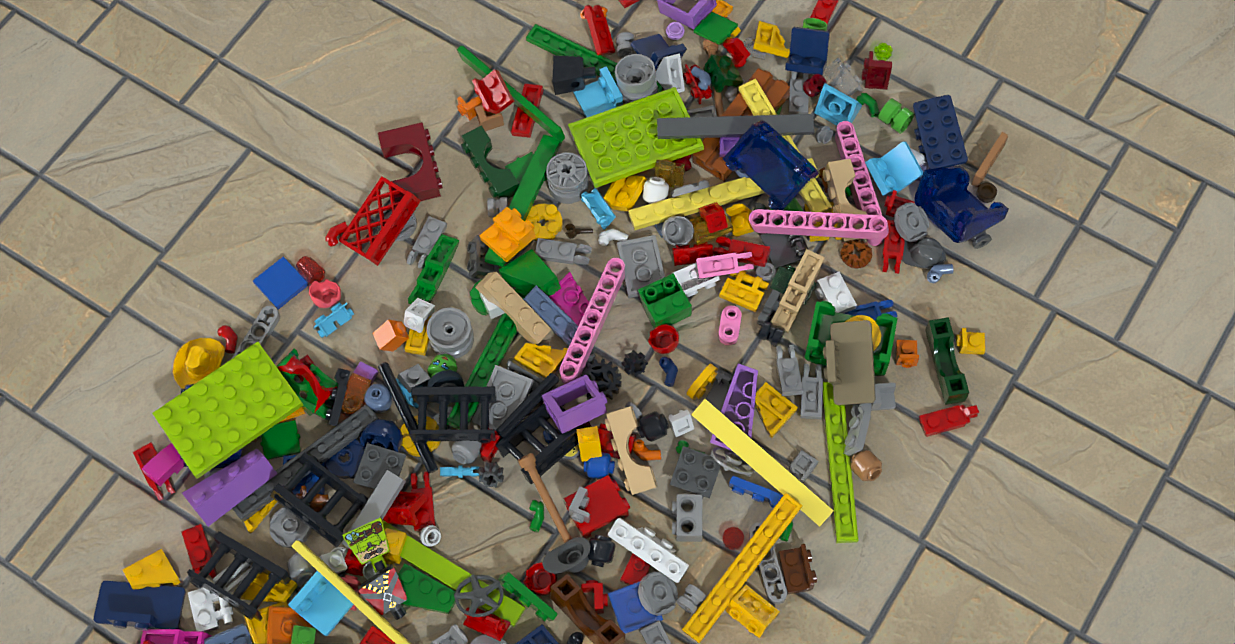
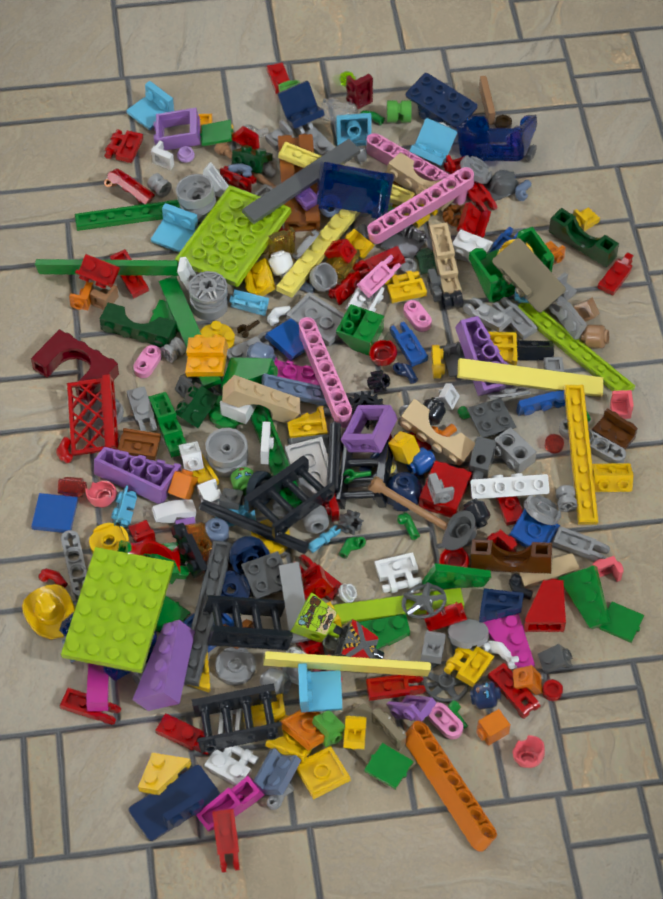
camera: 45 degrees left, 10 degrees down
black torso [552,55,596,95] -> none
dark blue bracket [631,34,687,70] -> none
yellow wing [753,21,790,58] -> none
dark red wheel [803,74,827,97] -> none
none -> yellow plate [89,523,129,553]
none -> medium lavender wedge [94,447,181,504]
none -> dark orange plate [117,428,161,461]
none -> red bracket [128,520,156,543]
none -> bright pink plate [134,345,161,378]
none -> white bracket [151,141,174,170]
none -> white slope [152,499,197,523]
none -> dark green bracket [175,382,218,428]
none -> white plate [177,257,196,292]
none -> white brick [197,479,222,505]
none -> sand blue head [247,342,276,361]
none -> white plate [261,422,274,464]
none -> light grey bracket [265,120,293,151]
none -> blue tile [265,318,306,361]
none -> green arm [339,536,366,559]
none -> green hand [343,469,371,484]
none -> white plate [374,552,422,593]
none -> dark blue cylinder [387,472,423,512]
none -> blue hinge [389,322,428,367]
none -> red bracket [457,202,491,238]
none -> dark grey torso [469,436,496,481]
none -> black slope [517,340,554,361]
none -> medium nougat panel [573,297,600,322]
none -> coral panel [610,390,634,419]

